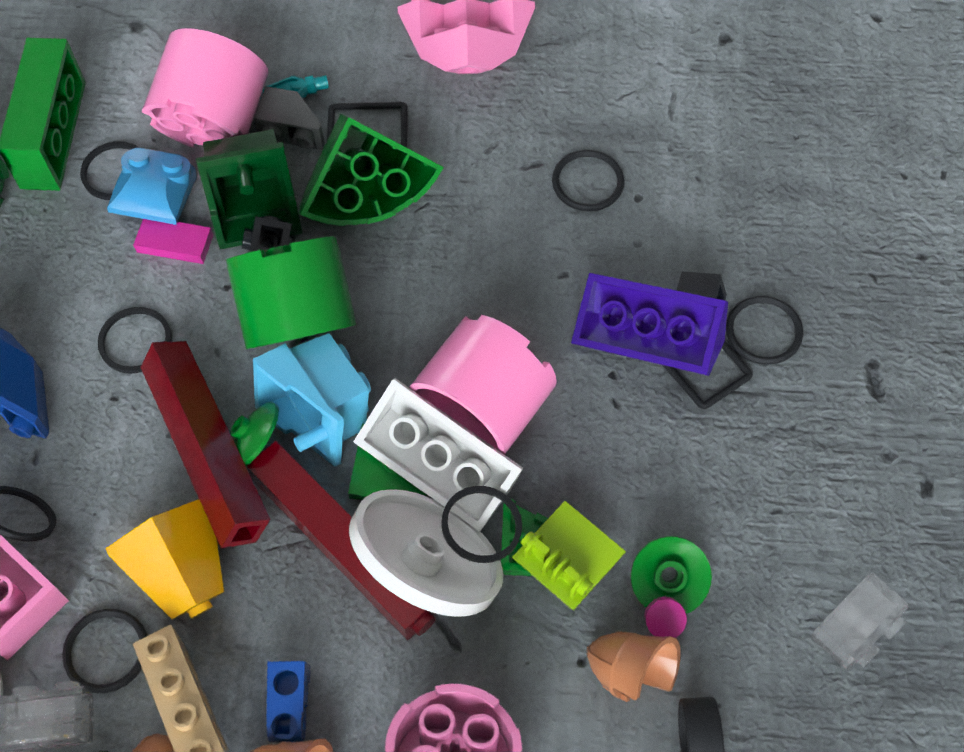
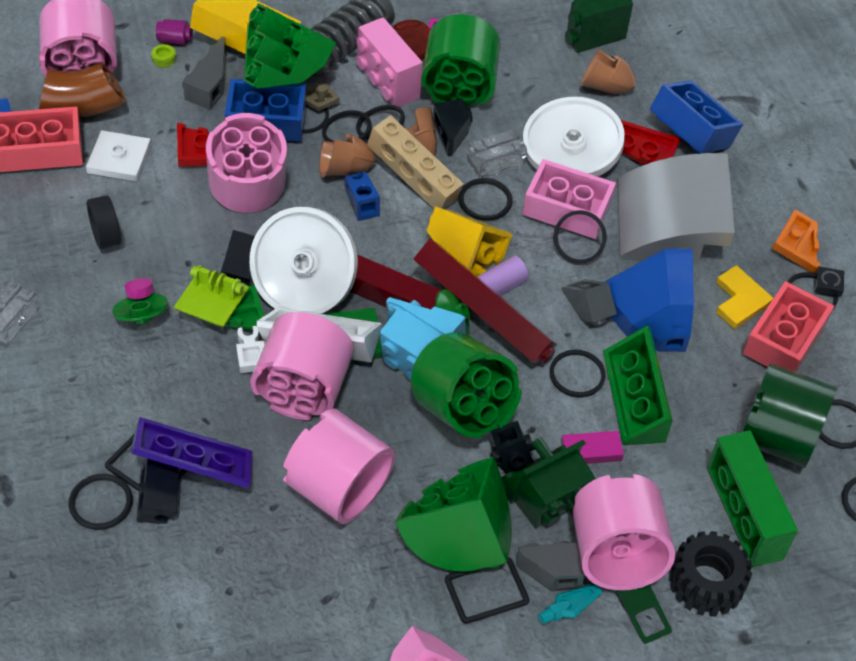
camera: 155 degrees right, 10 degrees down
black piece [80,141,139,200] -> none
dark azure slope [107,148,197,225] -> none
black piece [441,486,522,563] -> none
black tyre [552,150,625,211] -> none
nougat helmet [586,631,681,702] -> none
none -> black hinge [220,230,255,283]
none -> white plate [236,326,265,373]
none -> bright pink brick [283,409,395,524]
none -> lavender brick [478,256,528,296]
none -> dark grey slope [562,279,617,325]
none -> green slope [603,326,673,445]
none -> black tyre [669,531,752,616]

